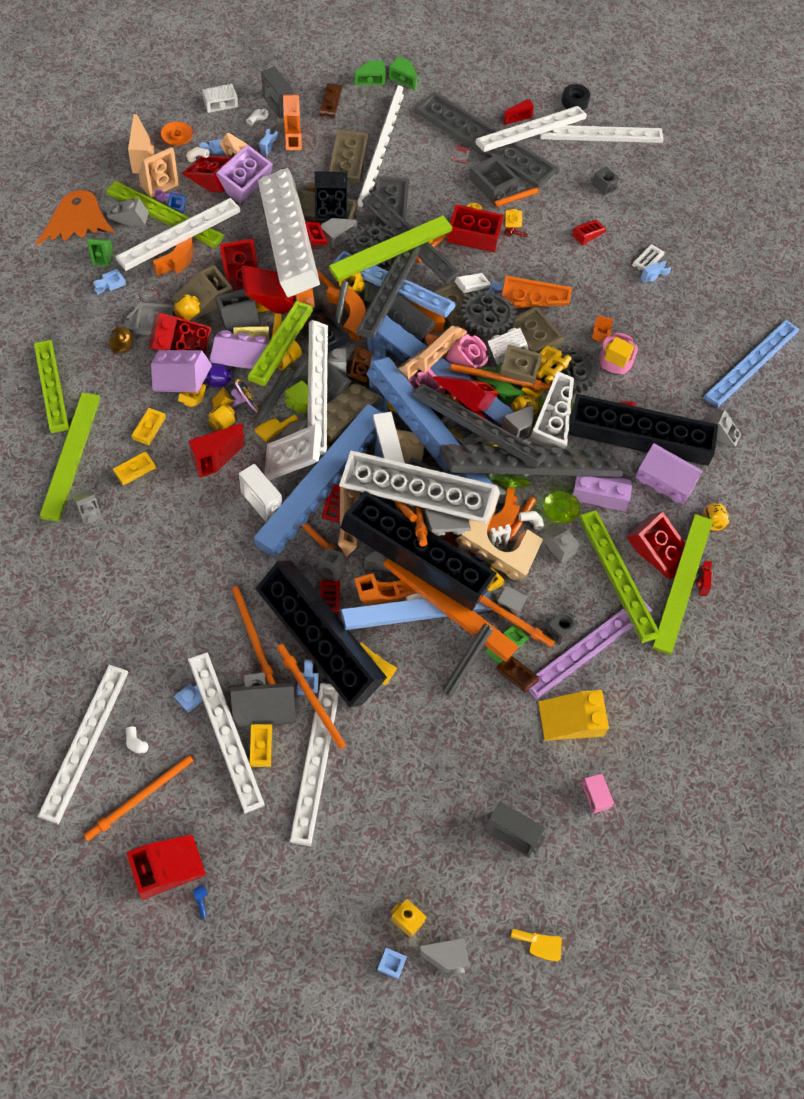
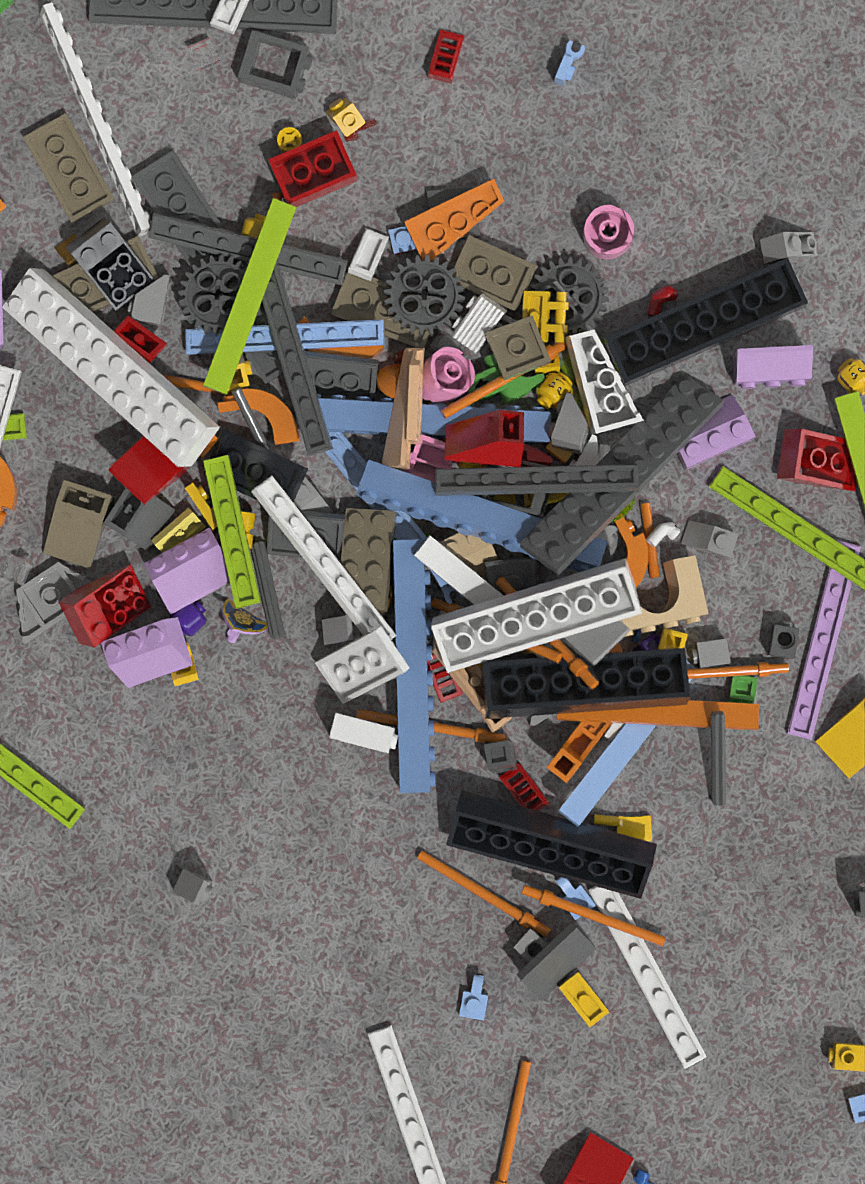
camera: 30 degrees left, 25 degrees up
lime tile [40,392,101,522] -> none
pearl gold hair [109,326,133,354] -> none
yellow plate [113,451,156,486] -> none
white arm [126,727,148,754] -> none
yellow plate [131,408,166,446] -> none
yellow head [174,294,200,321] -> none
white tile [188,652,265,814] -> none
red slope [189,423,245,478] -> none
yellow head [208,404,235,431] -> none
yellow slope [212,387,234,408] -> none
red slope [219,239,259,292] -> none
yellow piece [254,414,298,442] -> none
lime slope [285,380,308,414] -> none
reddish brown slope [346,346,373,382] -> none
white tile [489,524,511,550] -> none
orange bar [494,187,538,208] -> none
reddish brown plate [496,656,539,693] -> none
clear neon green dish [543,491,580,524] -> none
orange bracket [592,315,613,343] -> none
yellow brick [604,337,635,369] -> none
white tile [632,244,665,270] -> none
light blue tile [703,320,799,408] -> none

